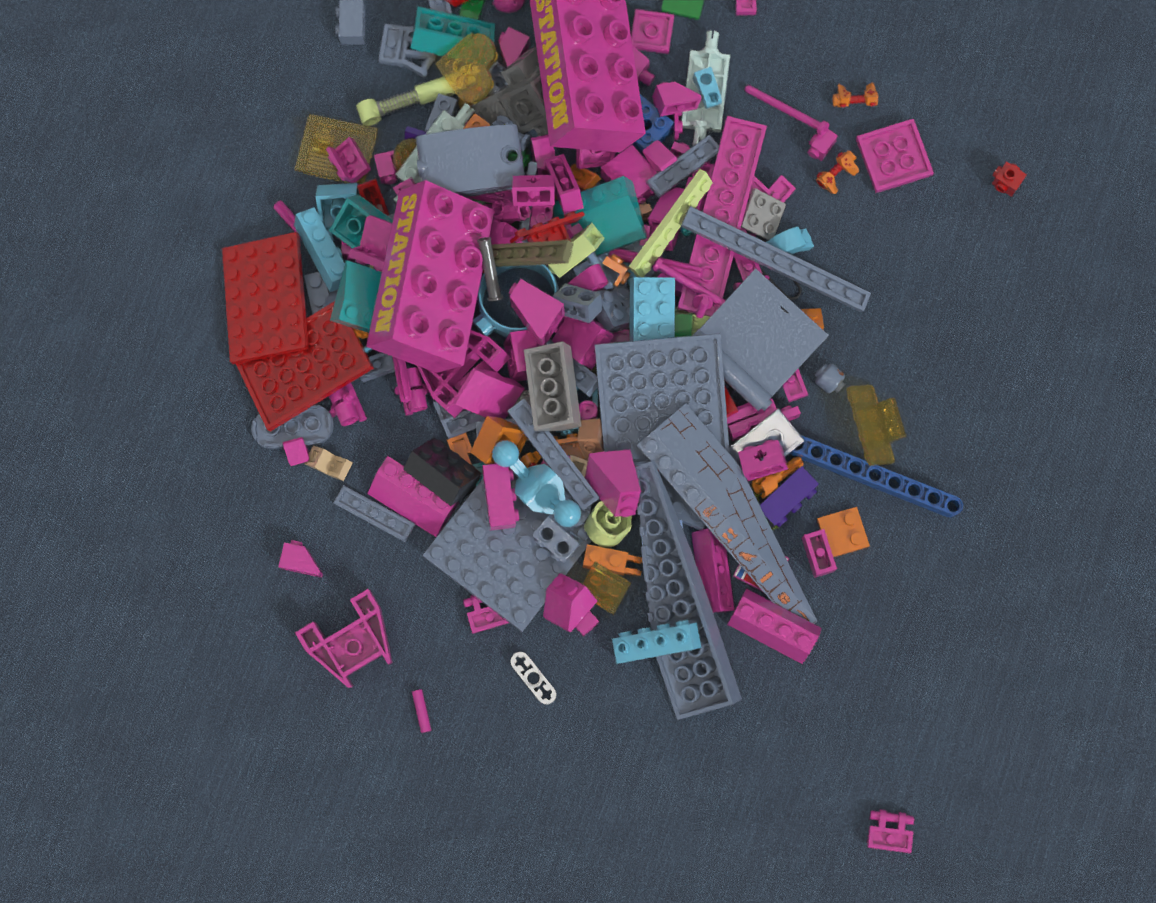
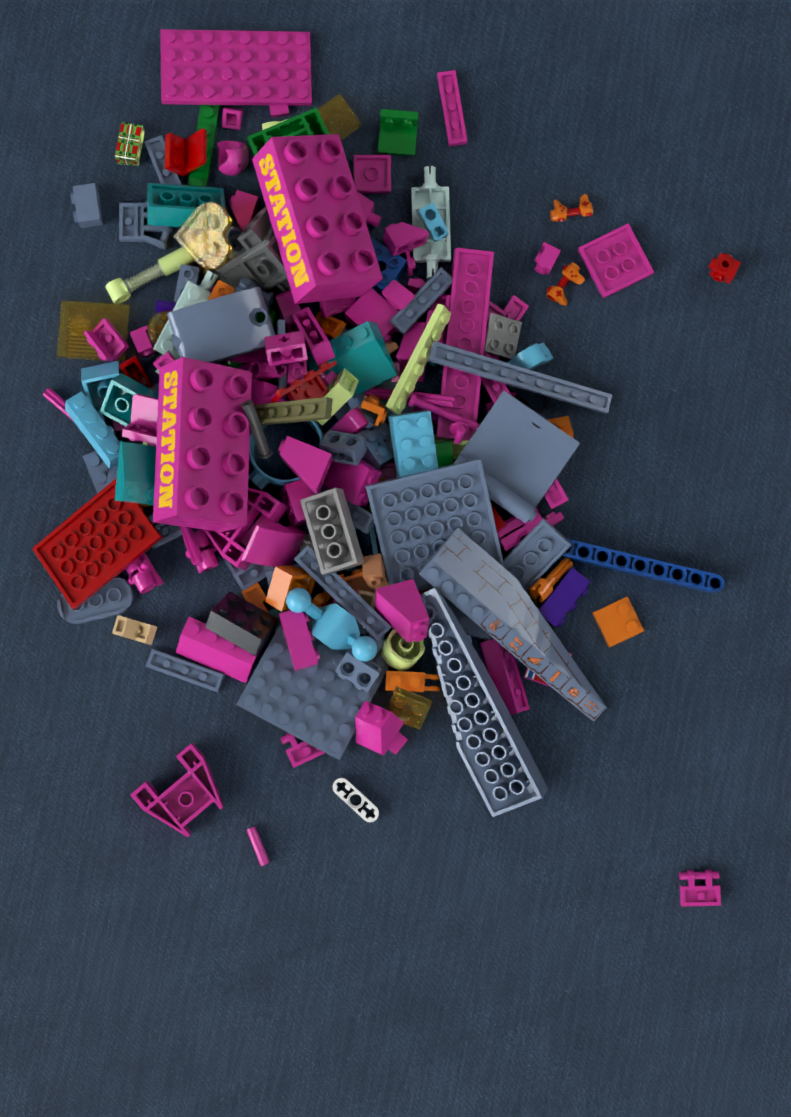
camera: 15 degrees left, 5 degrees up
red plate [222,232,309,364] -> none
dark pink slope [278,540,323,578] -> none
dark pink slope [283,437,310,466] -> none
dark pink tile [579,400,599,420] -> none
medium azure brick [612,620,701,664] -> none
dark pink slope [727,589,821,664] -> none
dark pink brick [738,440,788,481] -> none
dark pink bar [745,85,829,136] -> none
dark pink brick [802,529,837,578] -> none
sand blue head [814,363,845,394] -> none
clear yellow bracket [846,385,906,466] -> none

